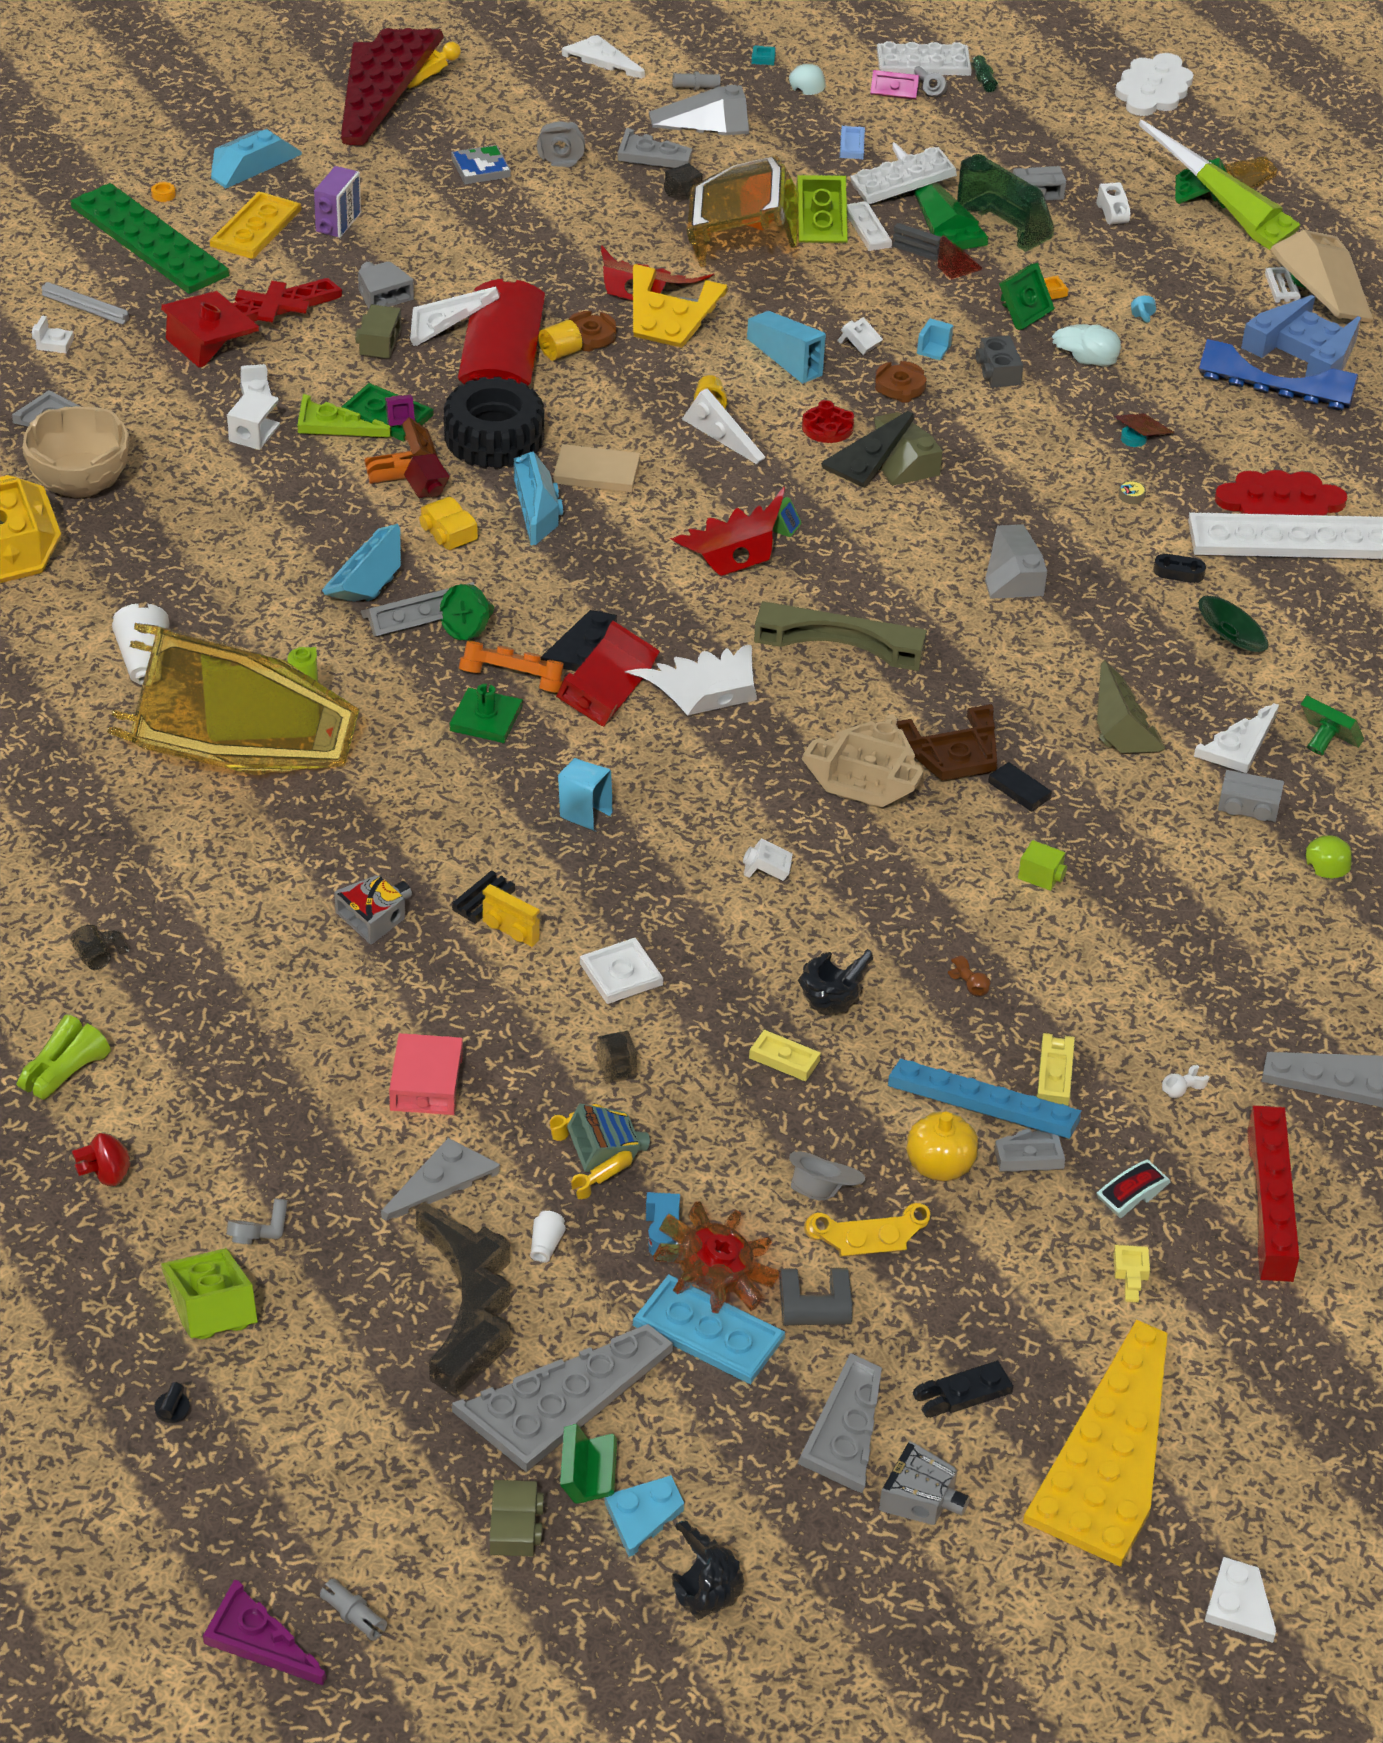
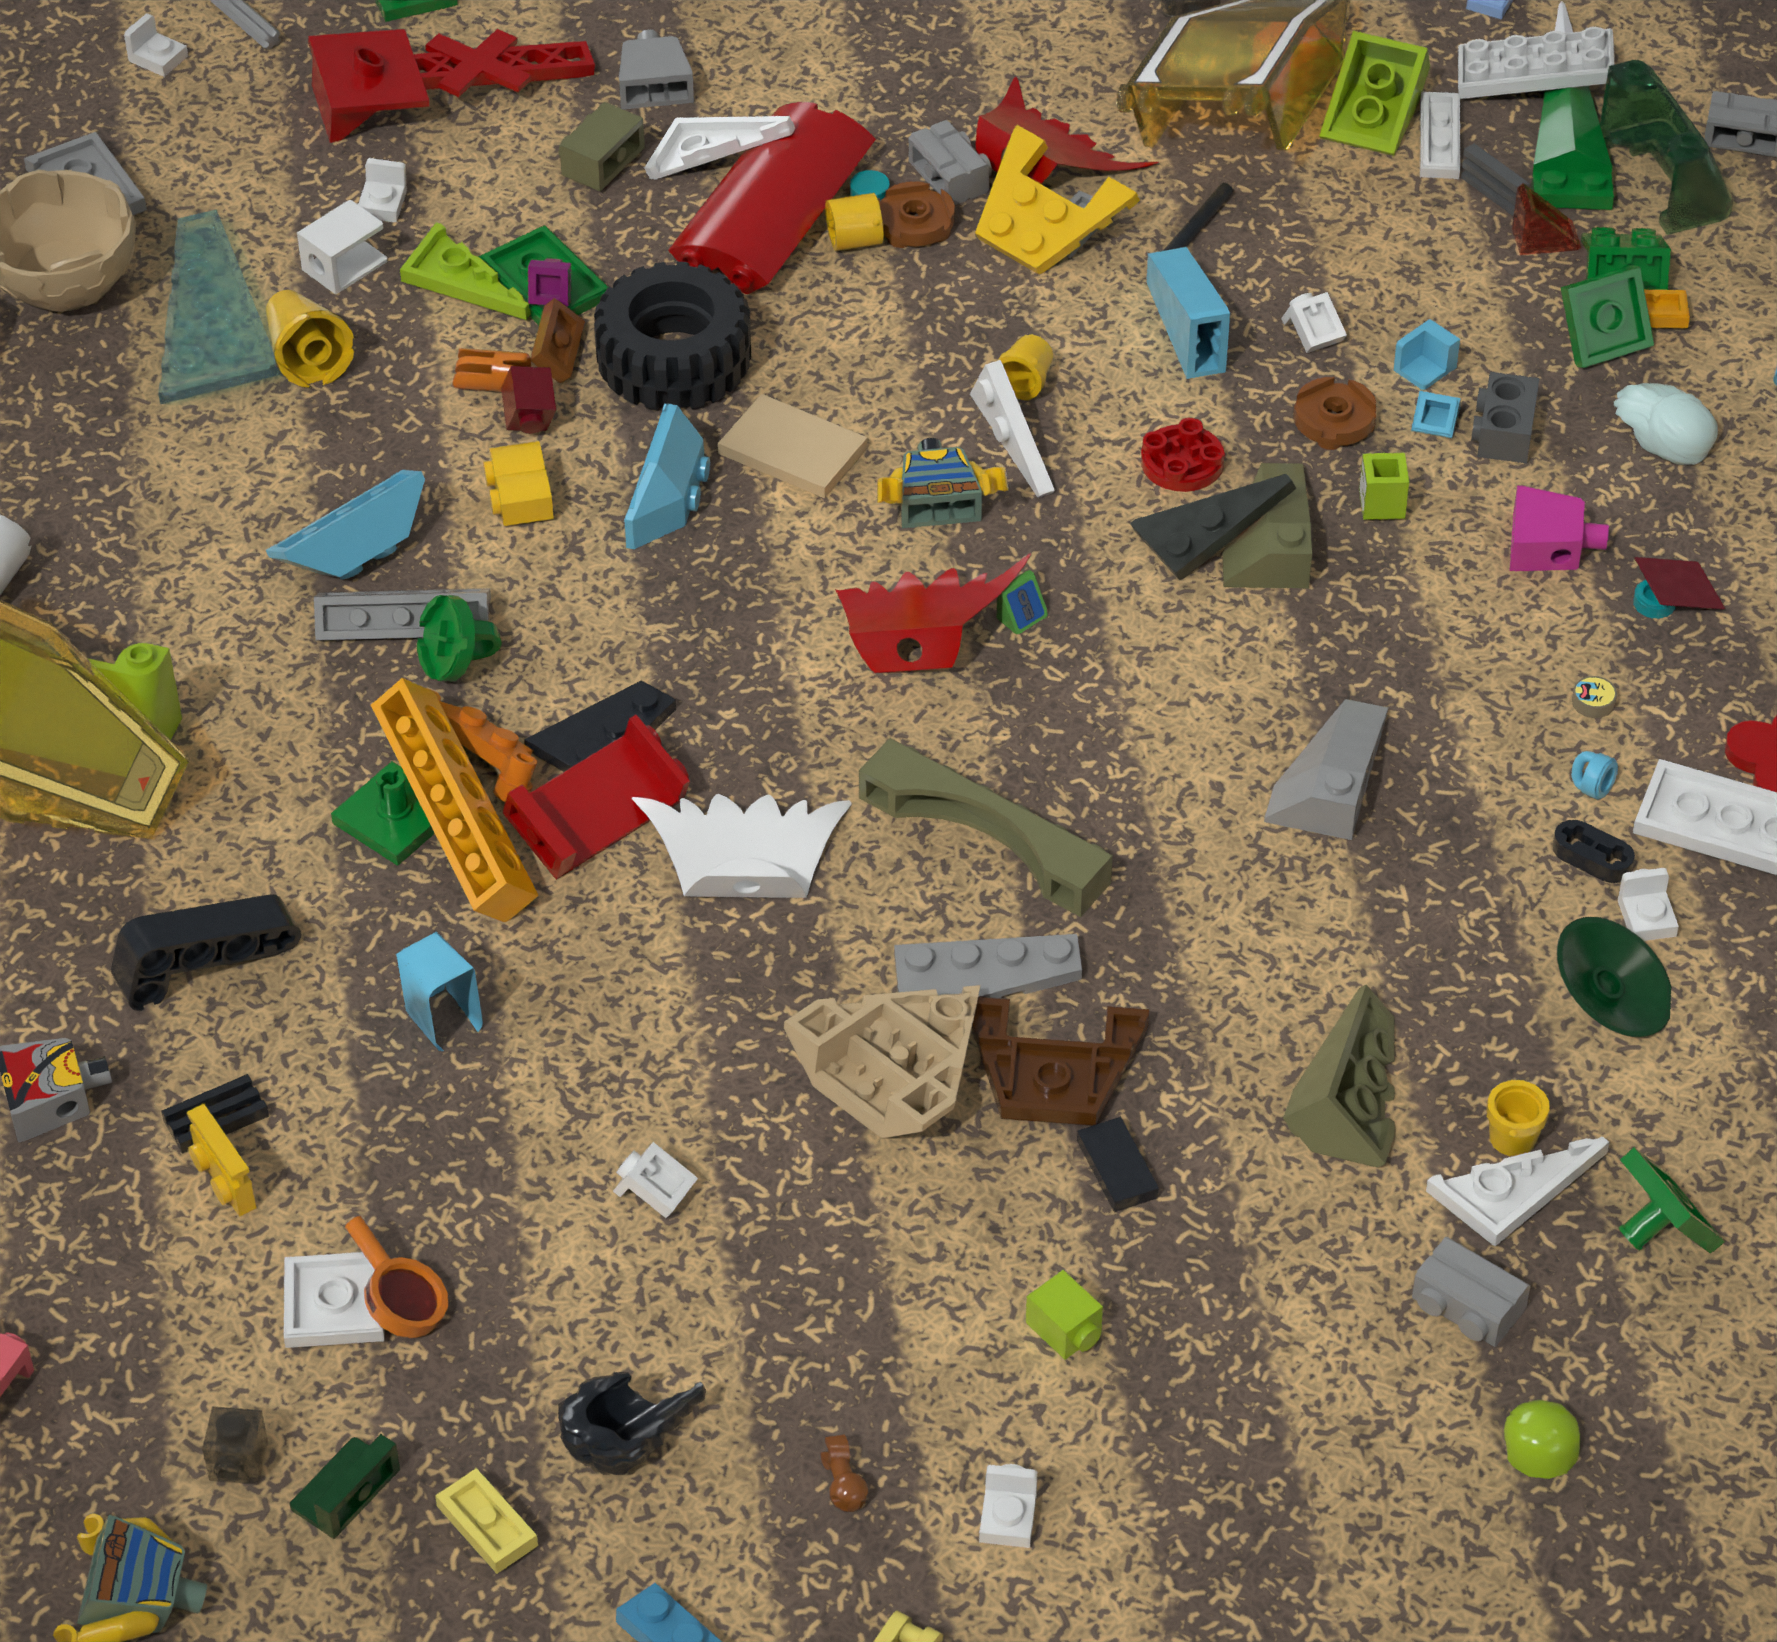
camera: 25 degrees right, 5 degrees up
none -> black beam [111,895,301,1011]
none -> clear light blue wing [158,209,280,405]
none -> yellow cone [266,290,354,387]
none -> dark green panel [290,1434,400,1539]
none -> orange piece [345,1216,448,1338]
none -> light orange brick [371,678,539,922]
none -> teal tile [850,170,889,201]
none -> torso [877,438,1009,528]
none -> light grey wing [894,934,1082,999]
none -> light grey brick [909,120,992,205]
none -> white bracket [979,1464,1037,1548]
none -> black bar [1163,183,1233,251]
none -> lime brick [1359,453,1409,520]
none -> medium azure slope [1411,391,1461,438]
none -> yellow piece [1486,1080,1550,1156]
none -> dark pink torso [1509,485,1609,571]
none -> medium azure tile [1571,751,1618,800]
none -> green bracket [1581,227,1671,290]
none -> white bracket [1618,868,1679,941]

